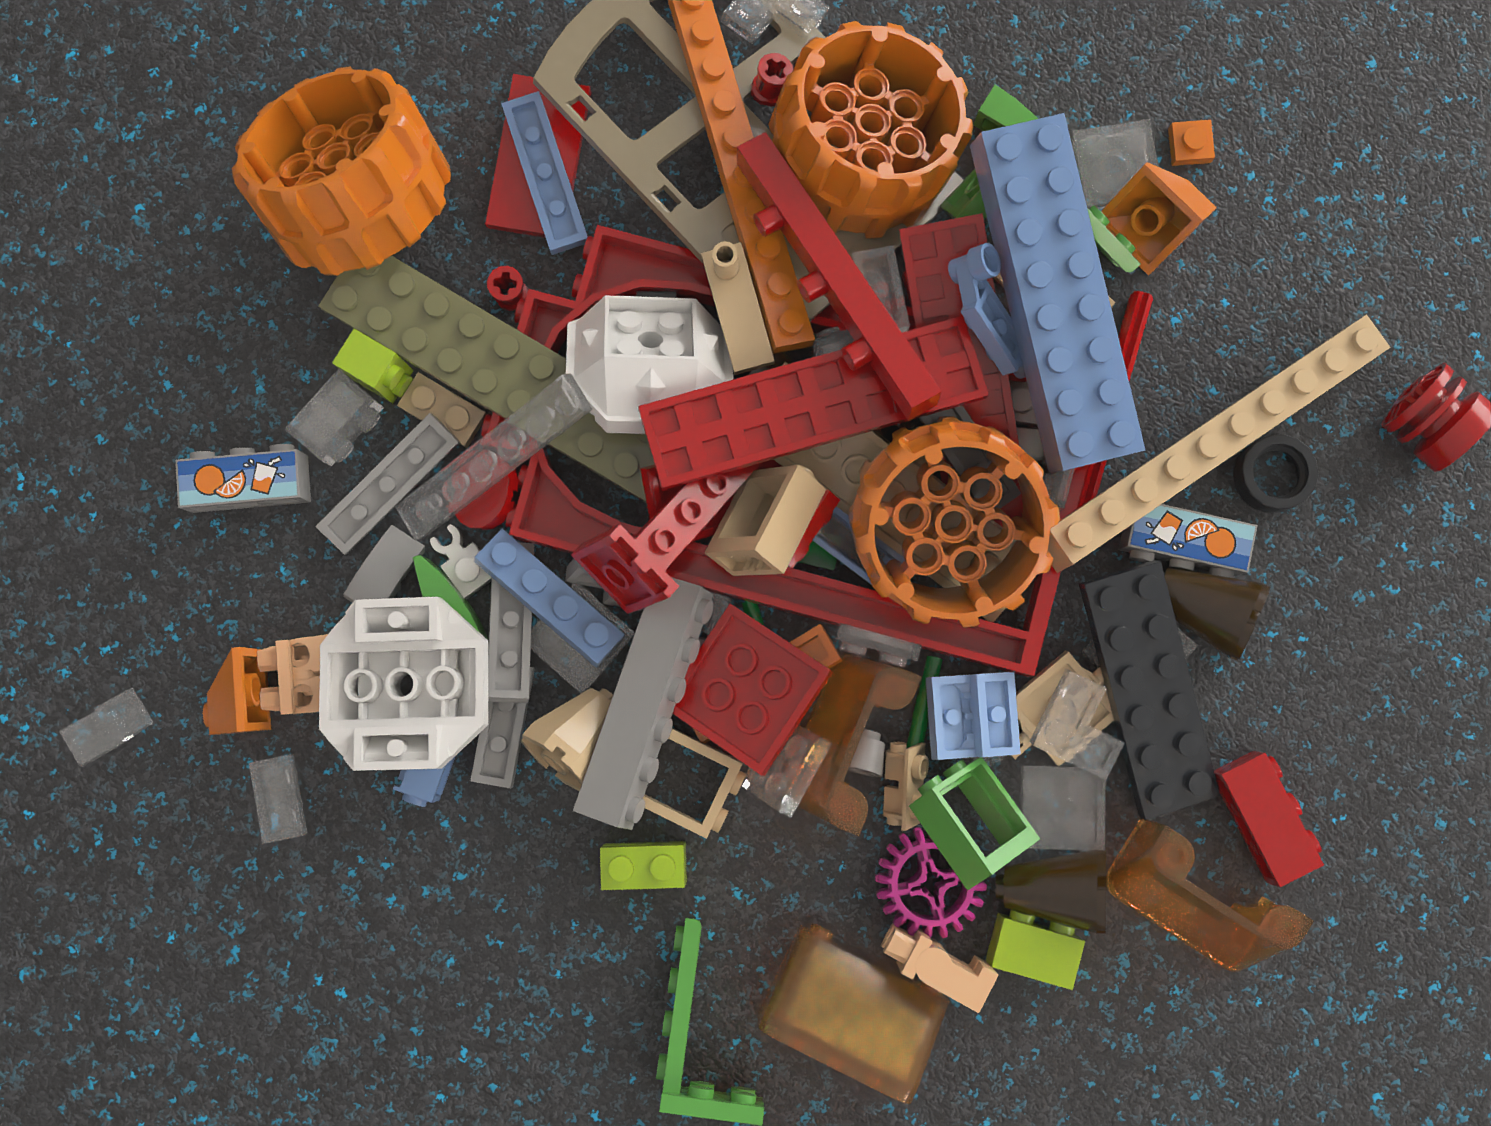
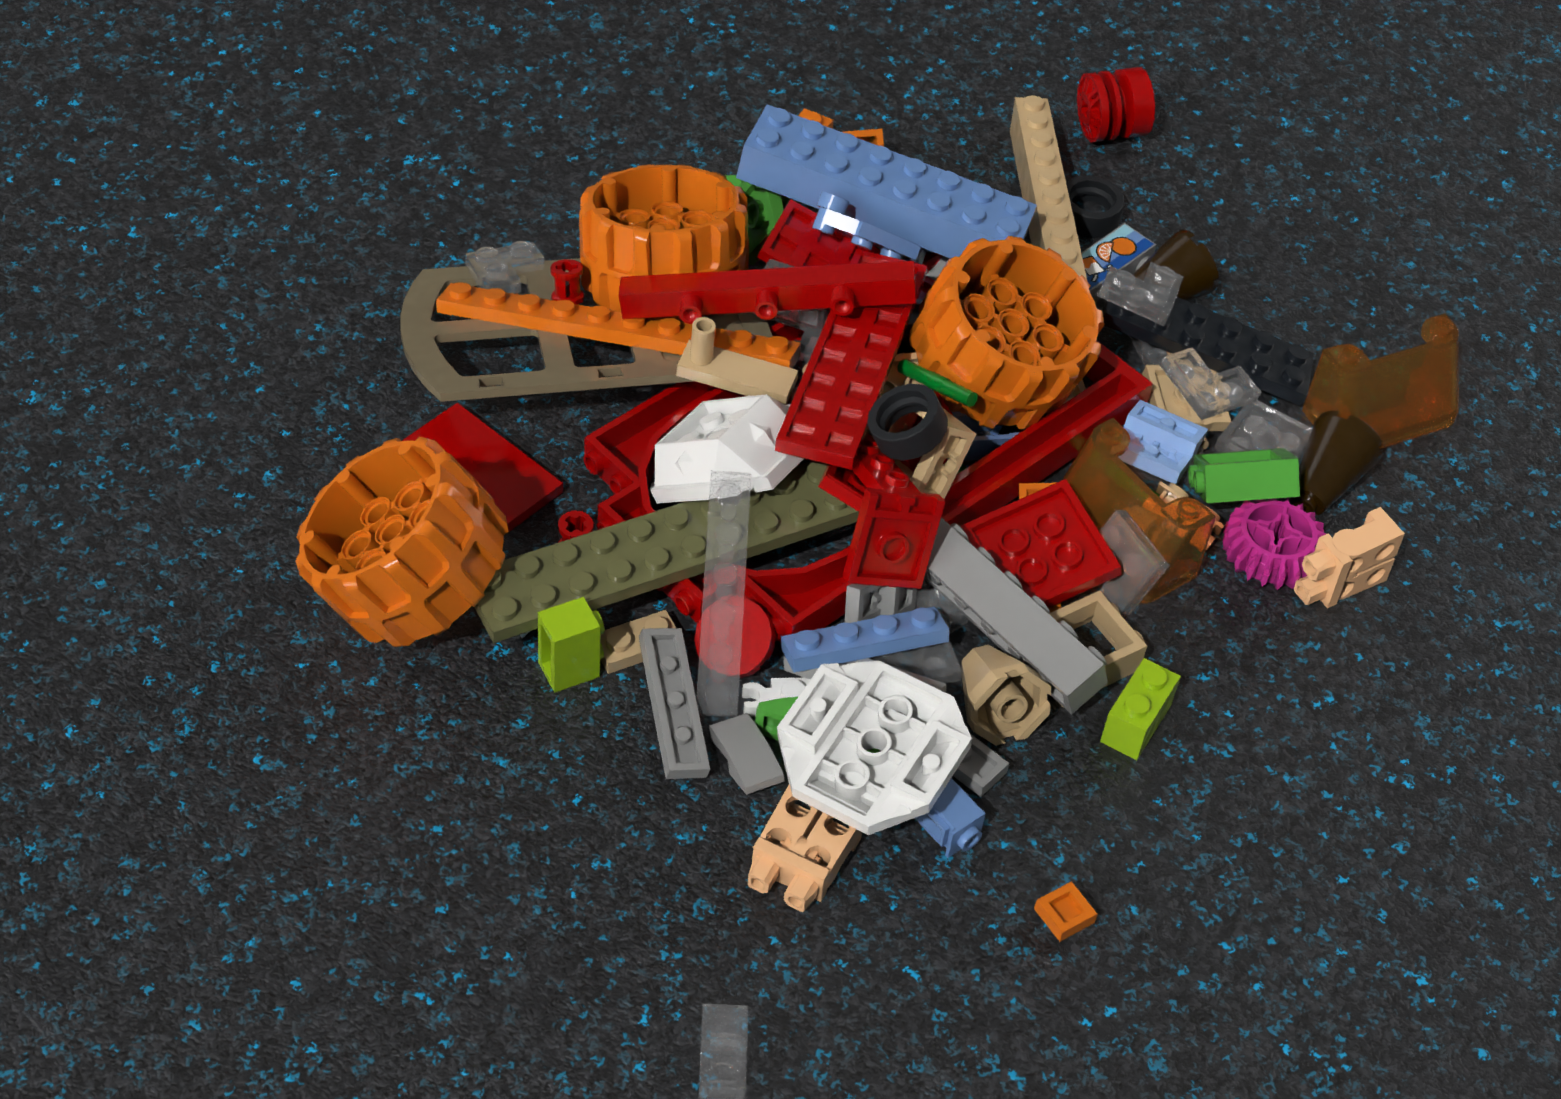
camera: 65 degrees left, 35 degrees down
brick [175,444,311,513] -> none
orange slope [203,647,271,735] -> none
clear plate [249,754,307,844] -> none
clear brick [285,369,384,466] -> none
medium blue plate [501,91,588,255] -> none
bright green bracket [656,918,764,1126] -> none
clear orange windscreen [758,923,950,1104] -> none
clear plate [832,623,922,667] -> none
lime brick [986,910,1085,990] -> none
red brick [1214,751,1324,887] -> none
none -> black tyre [867,383,948,461]
none -> green piece [897,359,978,407]
none -> orange plate [1034,881,1097,942]
none -> clear plate [1097,262,1184,326]

